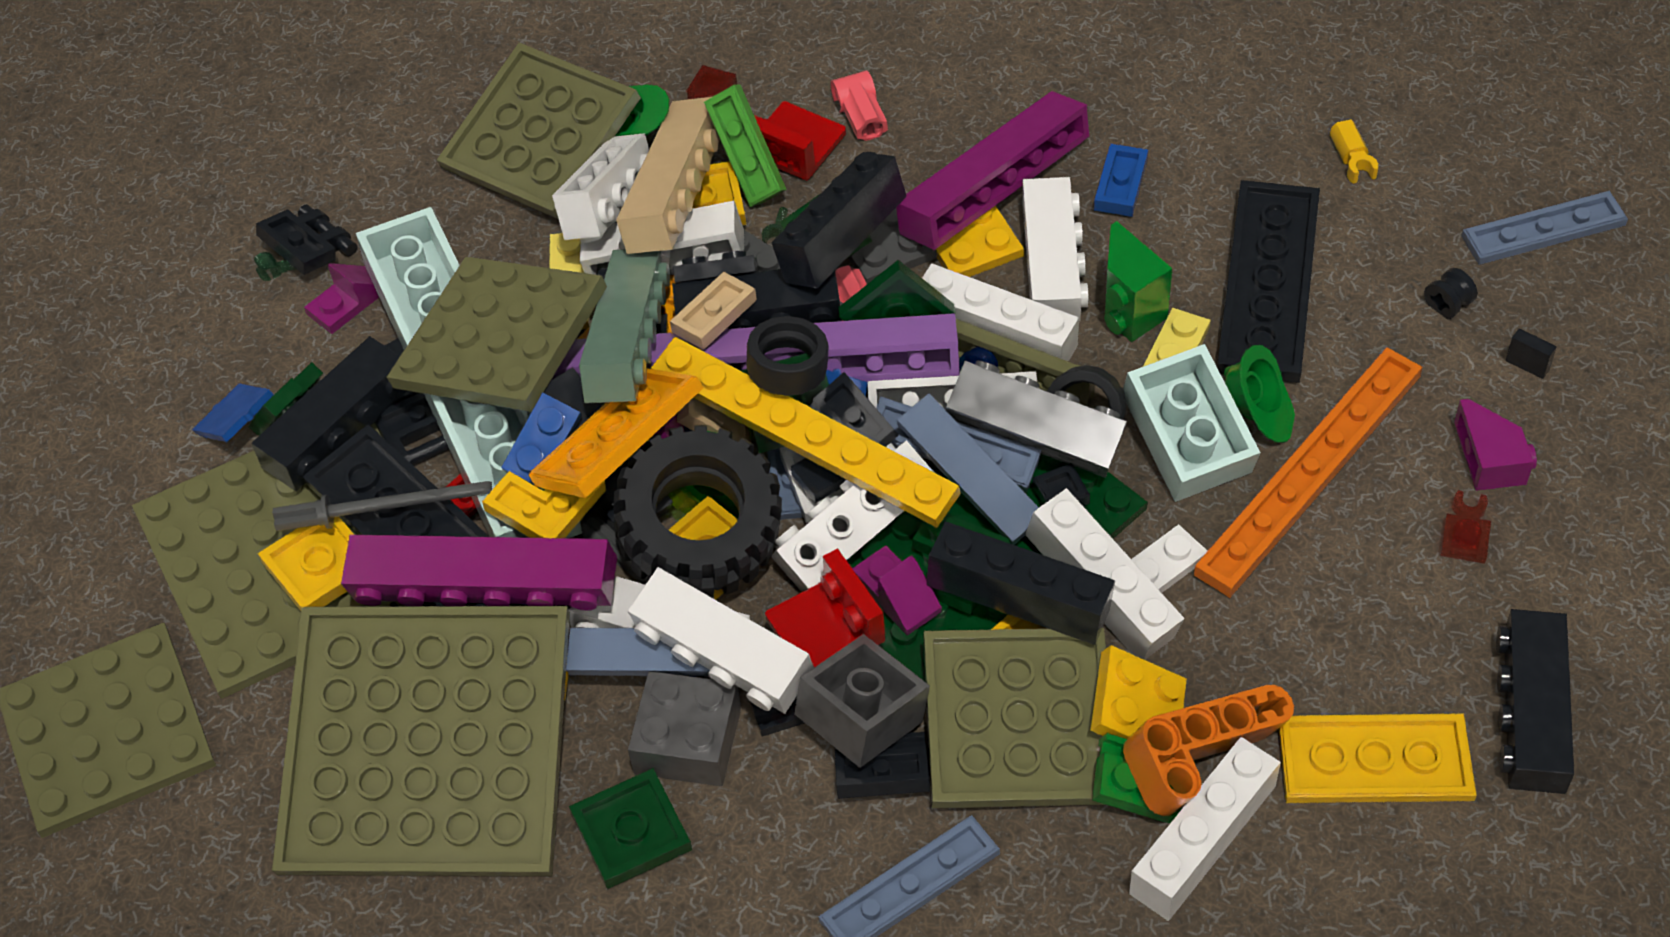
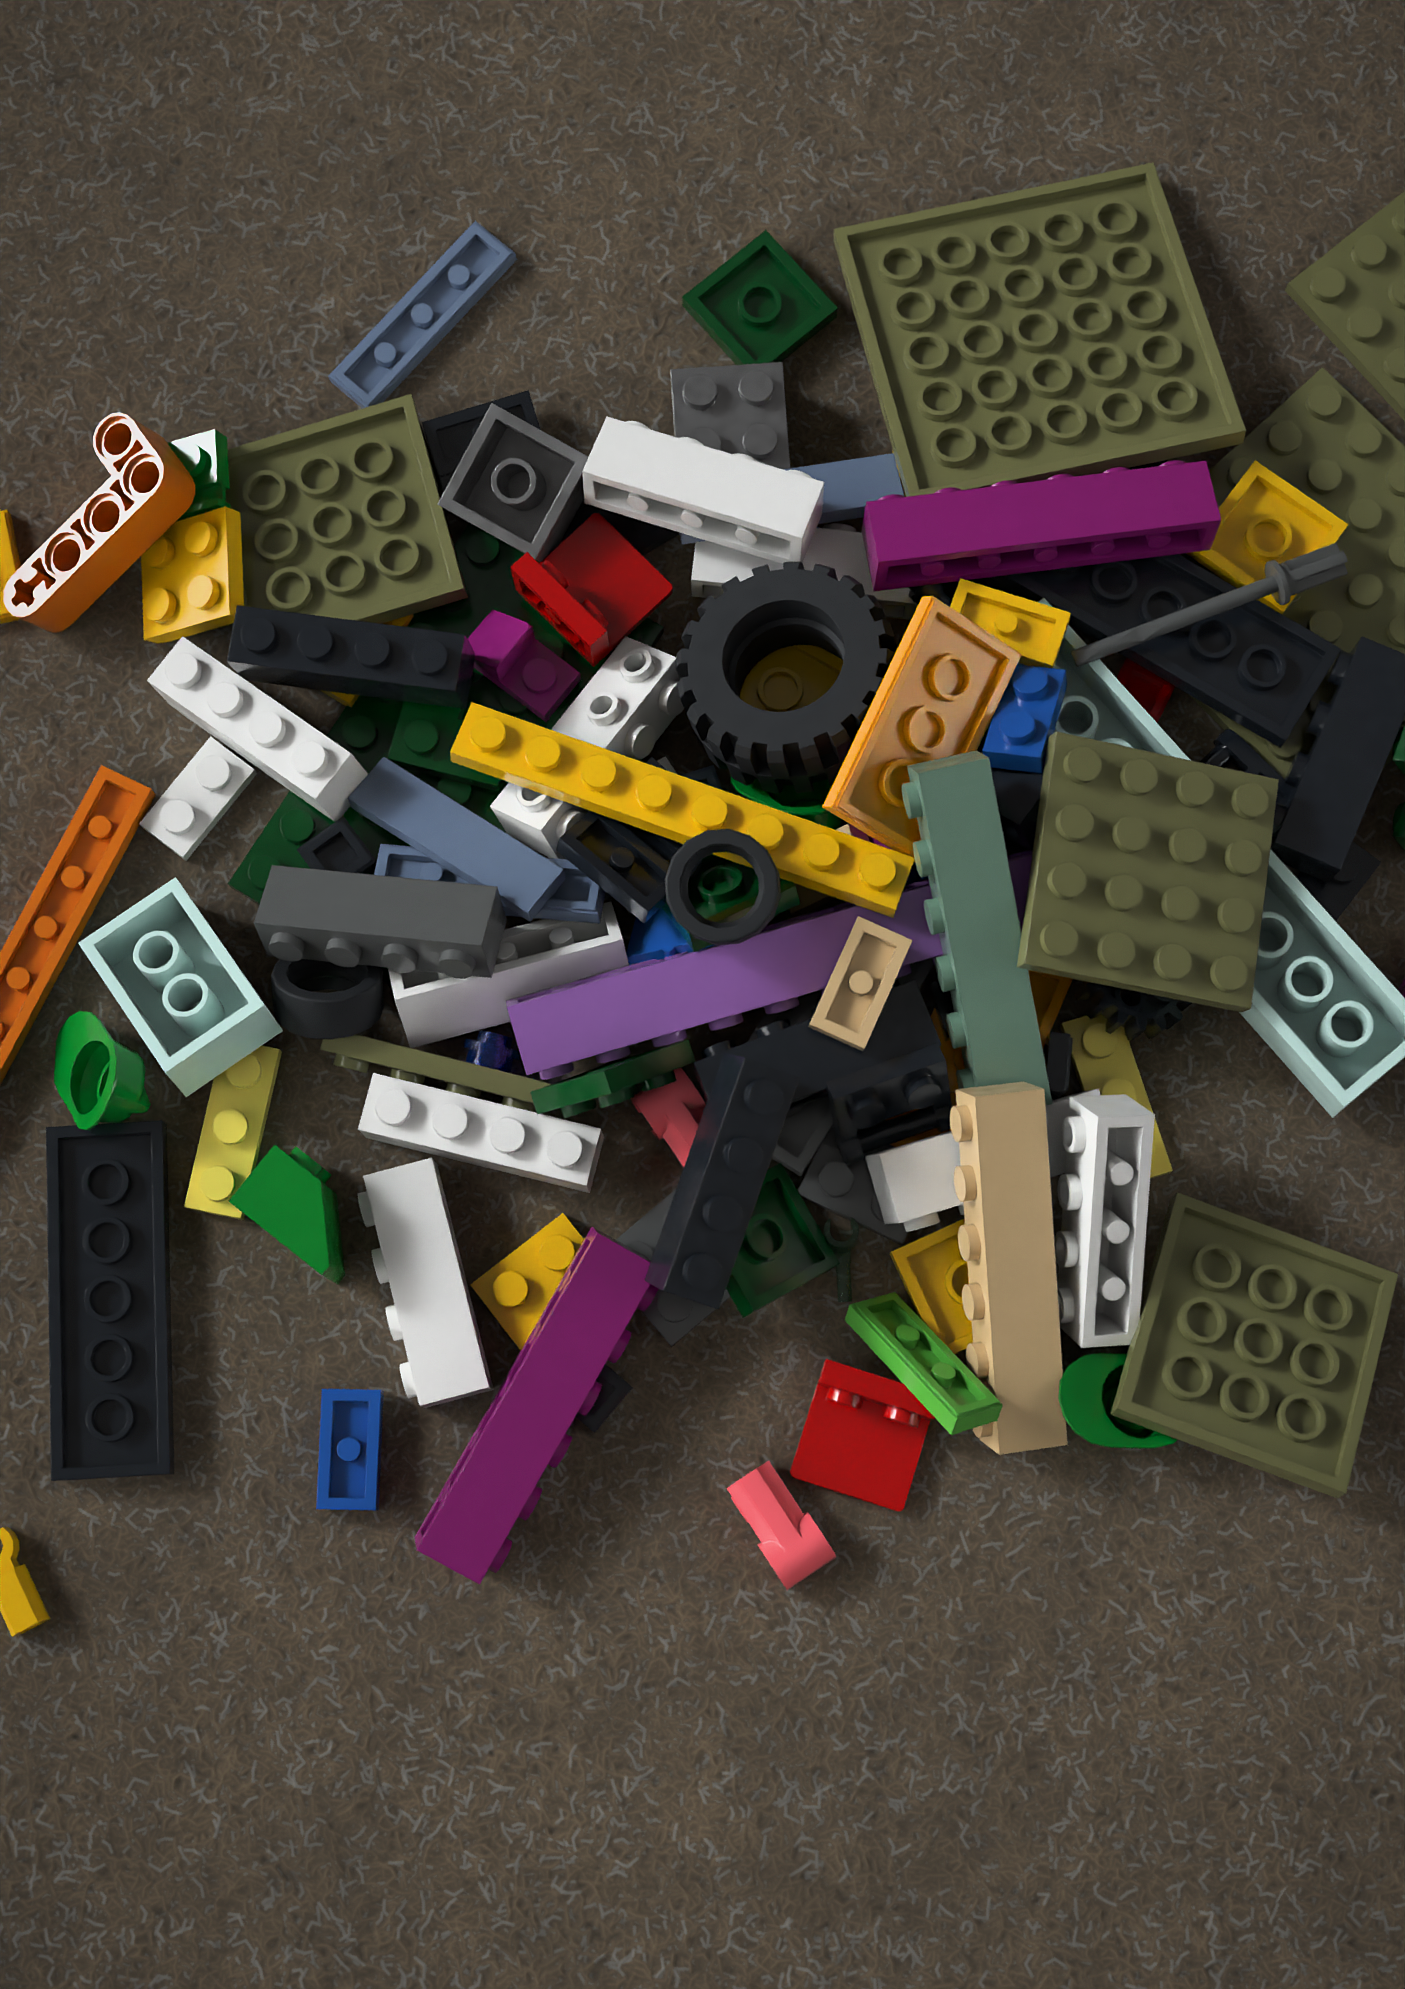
camera: 165 degrees right, 25 degrees up
clear red plate [687,65,737,100] -> none
white brick [1129,737,1281,921] -> none

